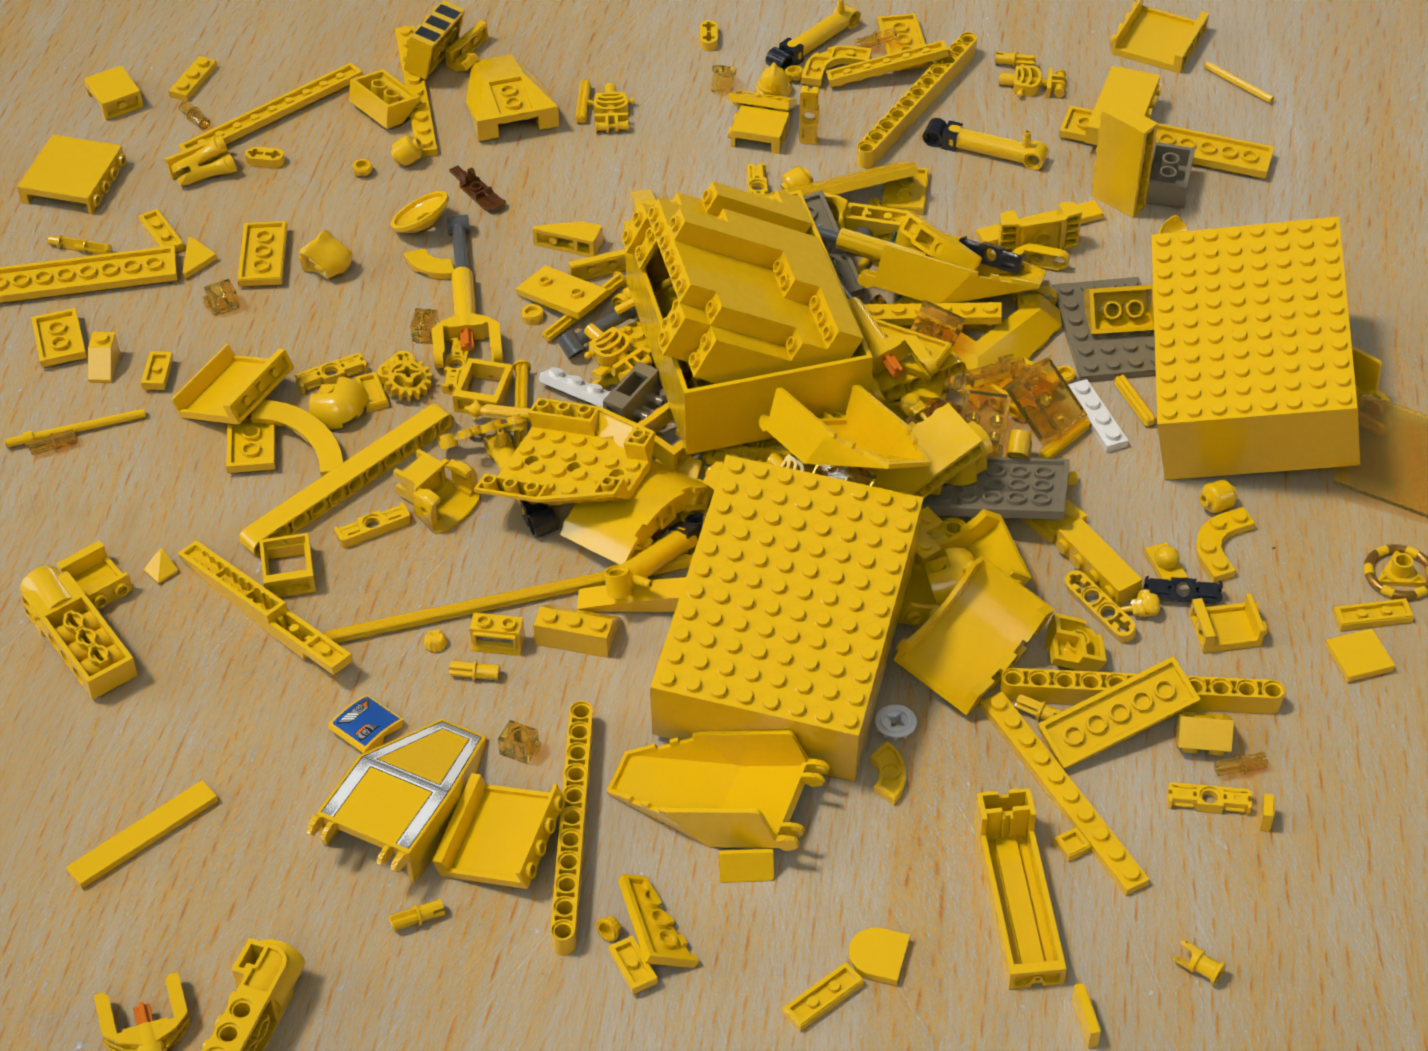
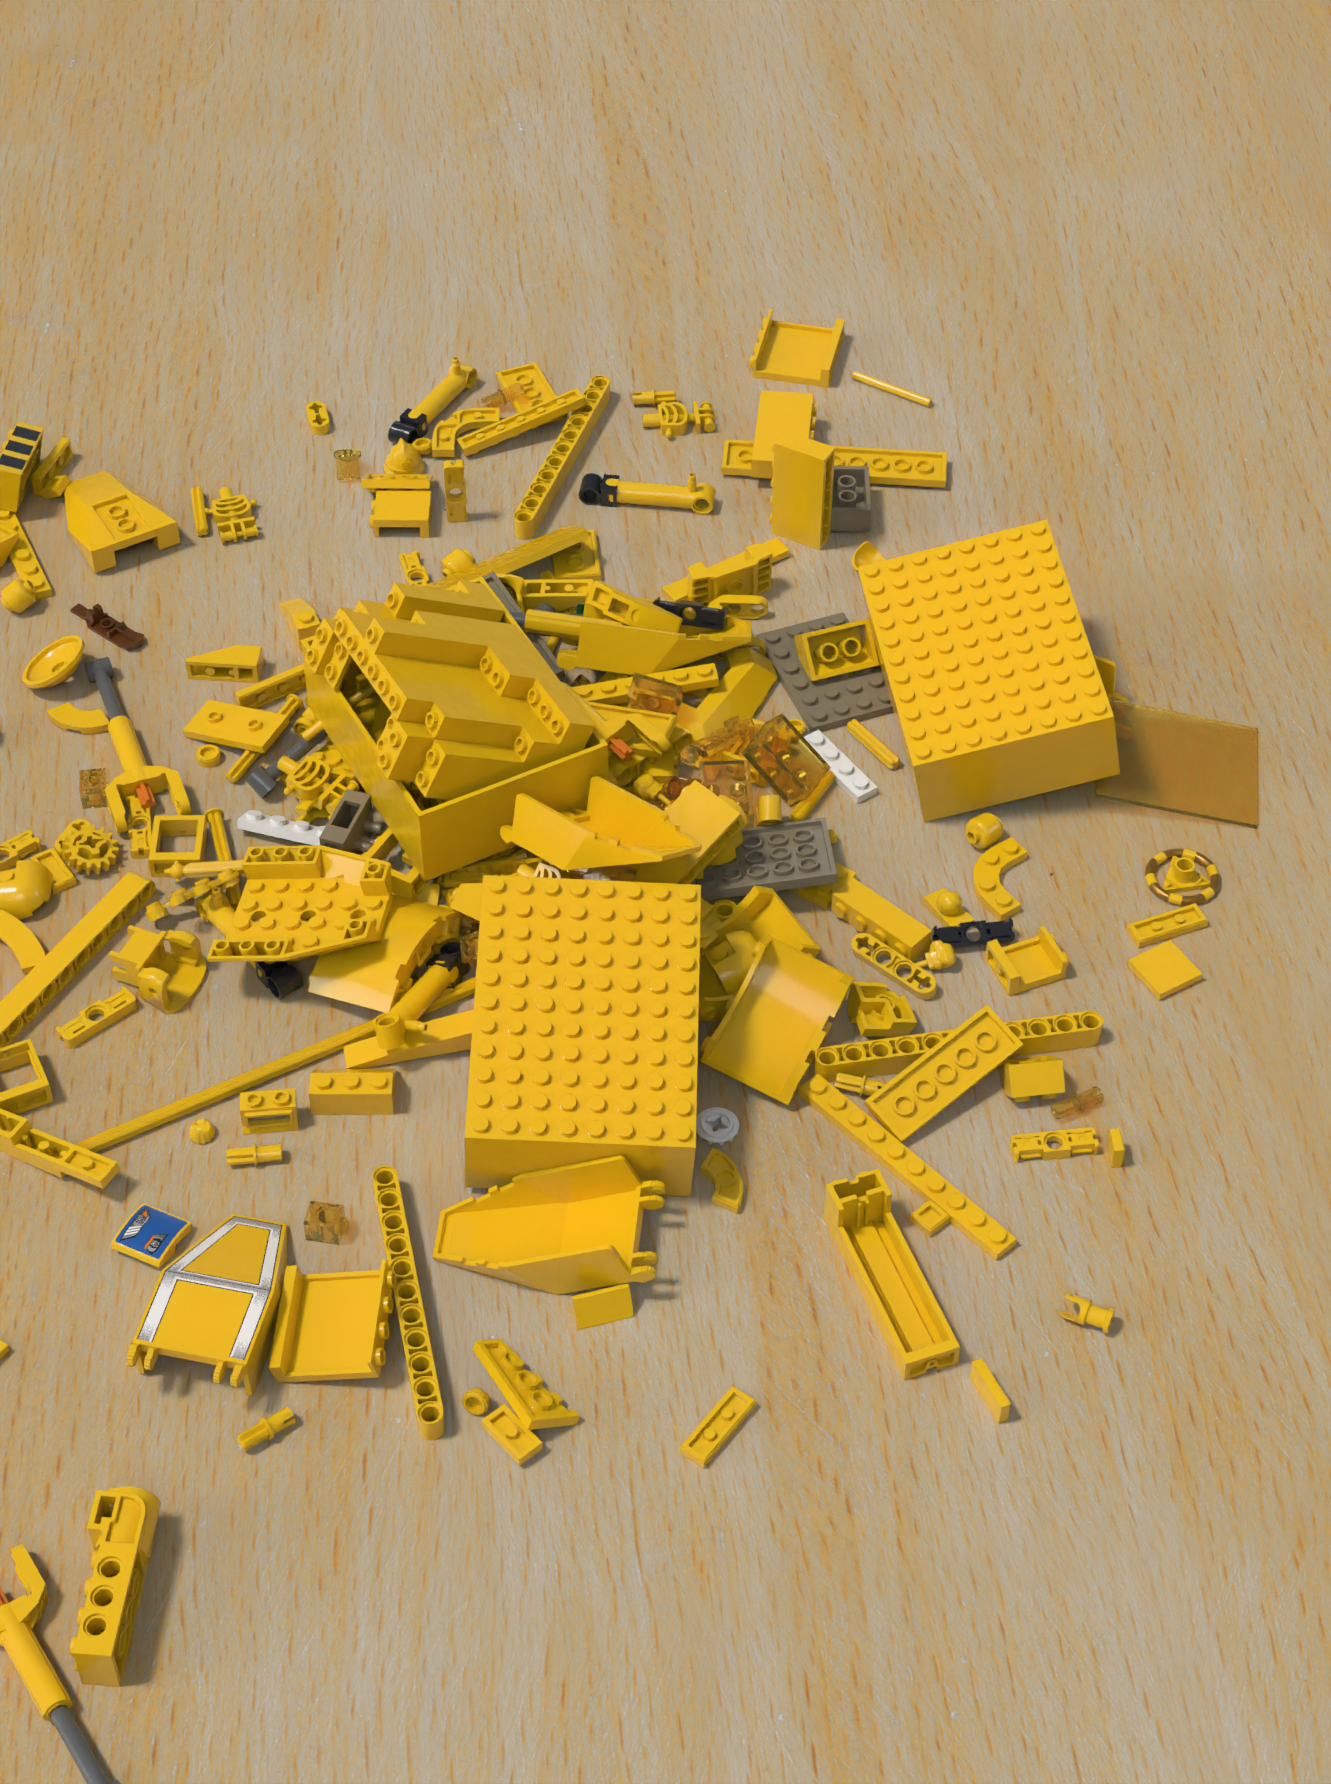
camera: 15 degrees left, 0 degrees up
yellow tile [848,927,910,986] -> none

